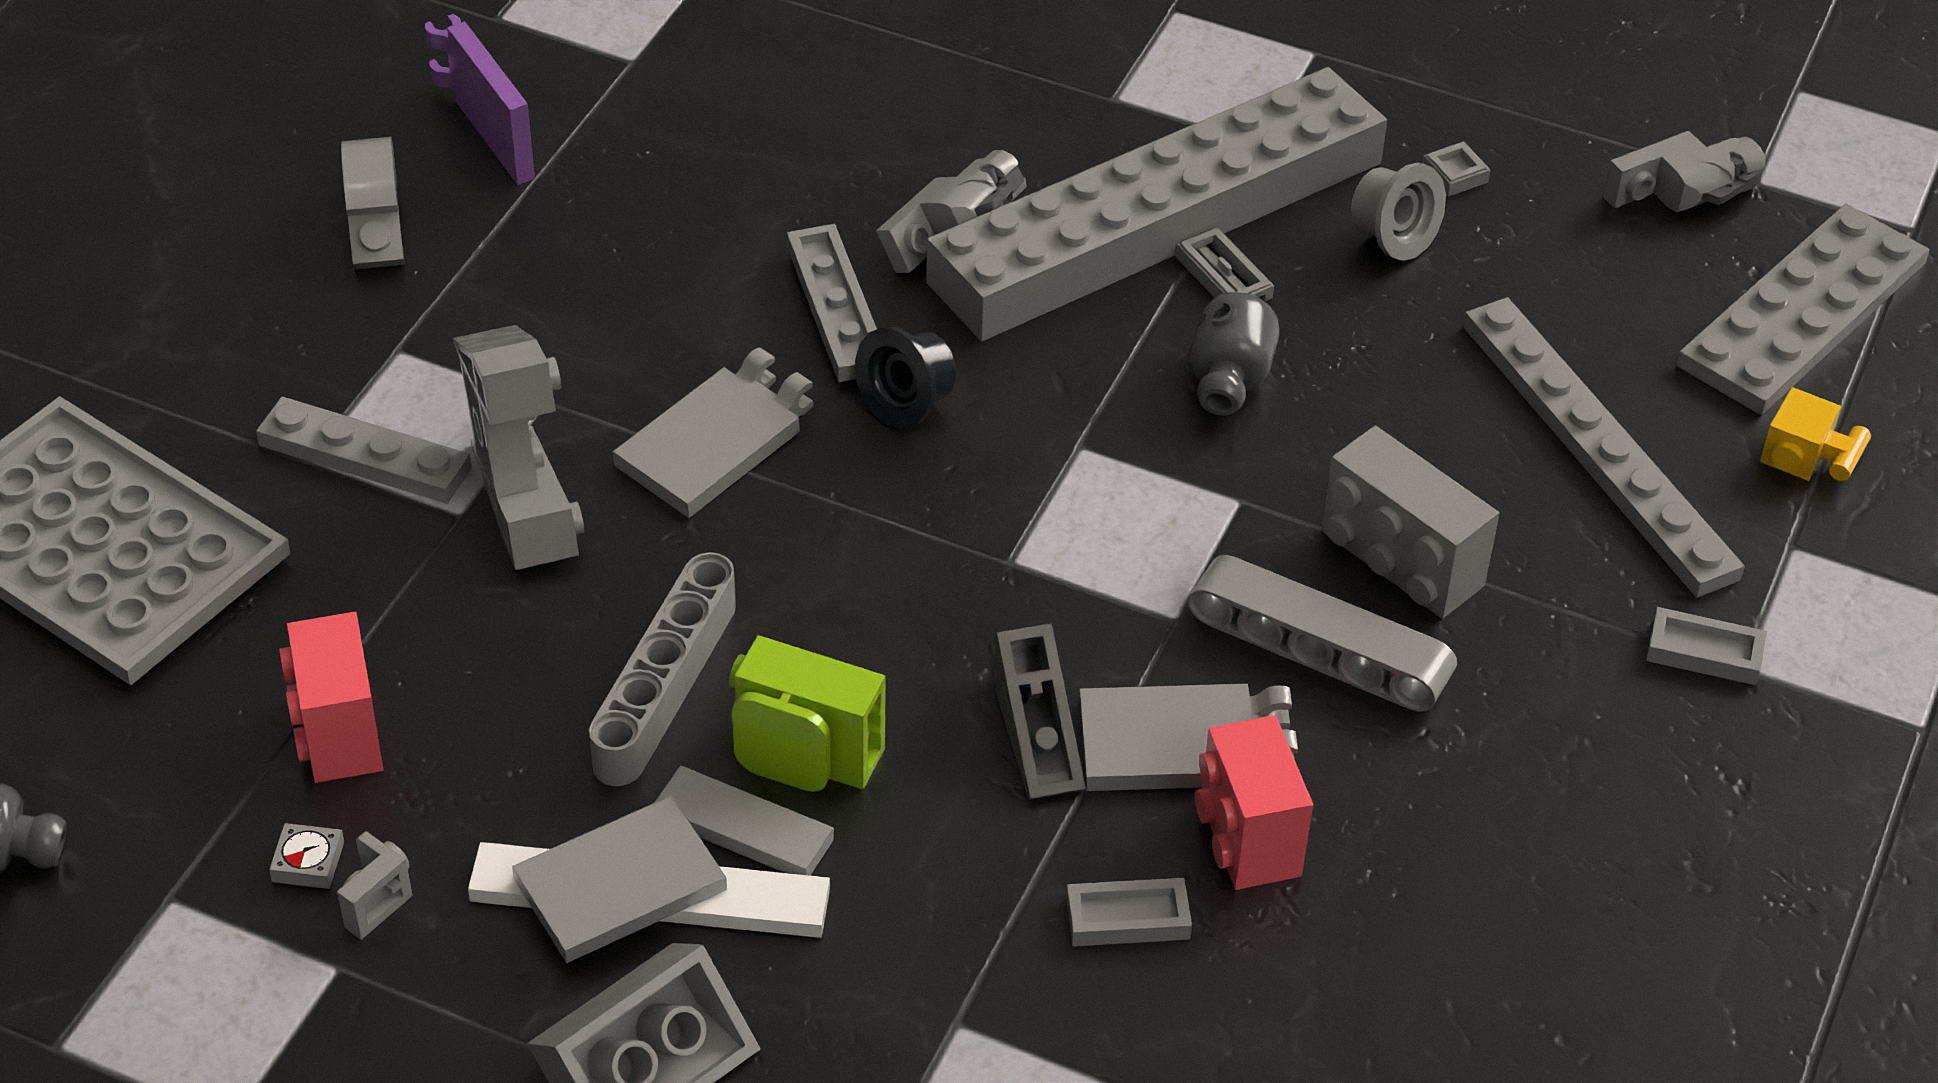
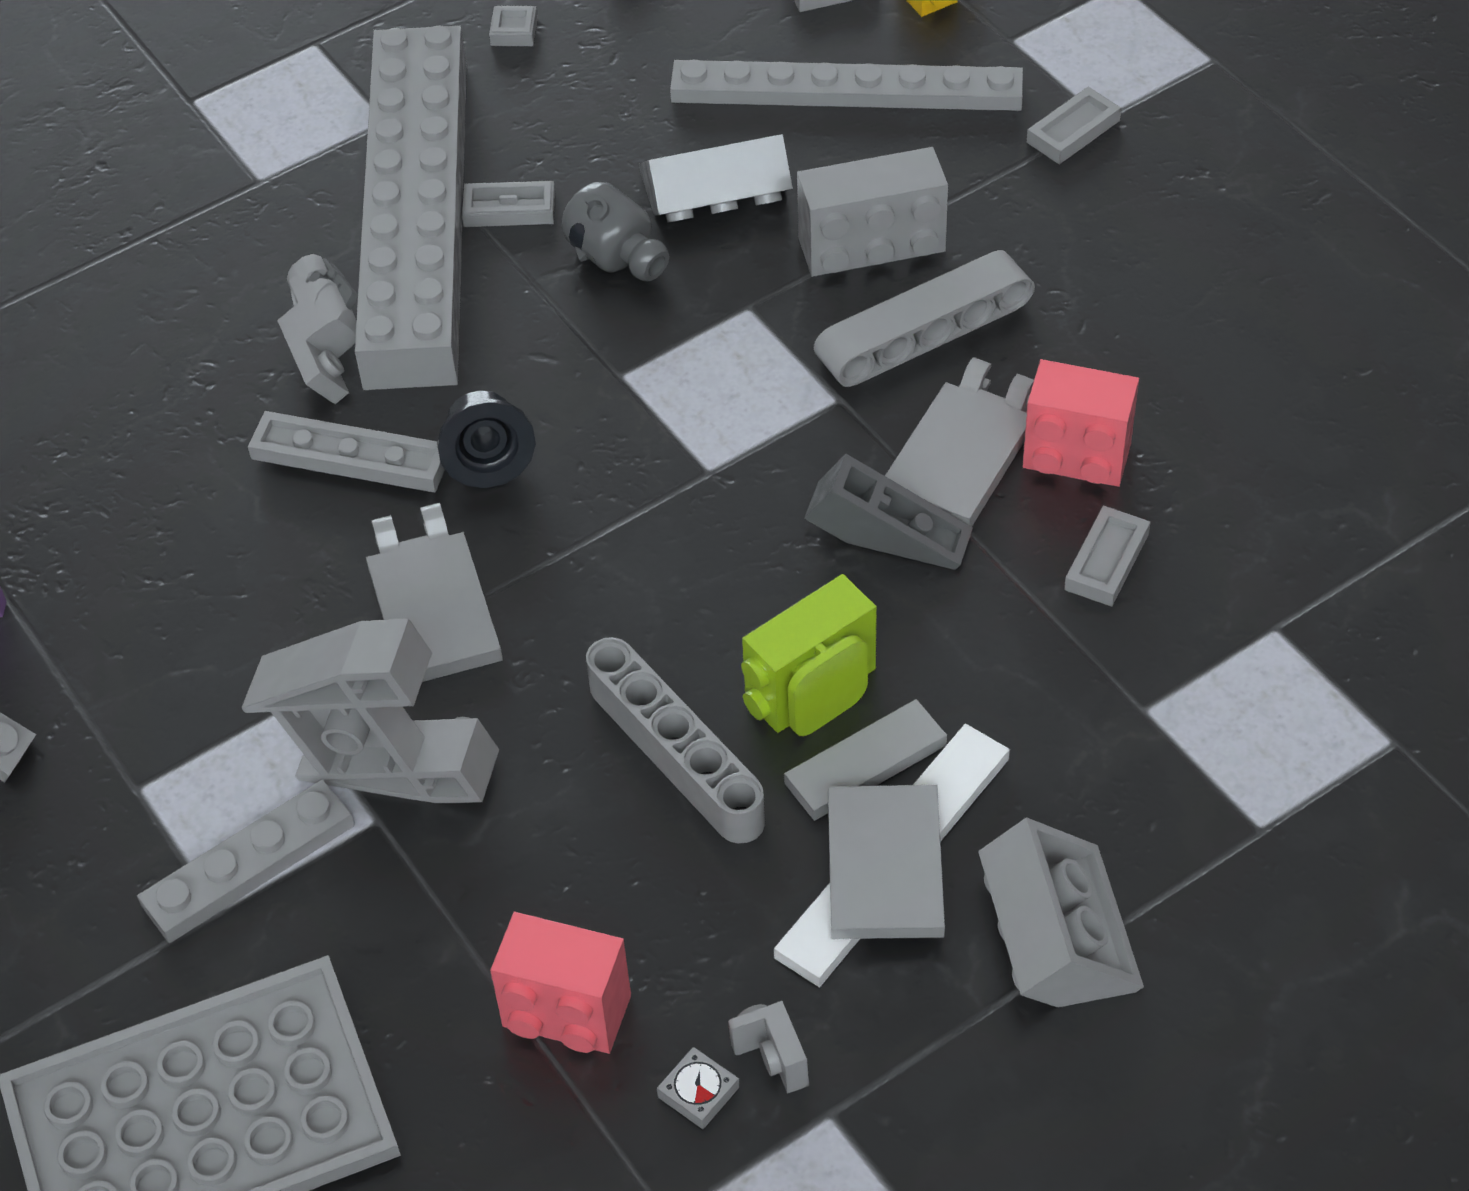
camera: 55 degrees left, 5 degrees up
light grey piece [1351,162,1446,261] -> none
none -> slope [639,134,793,223]

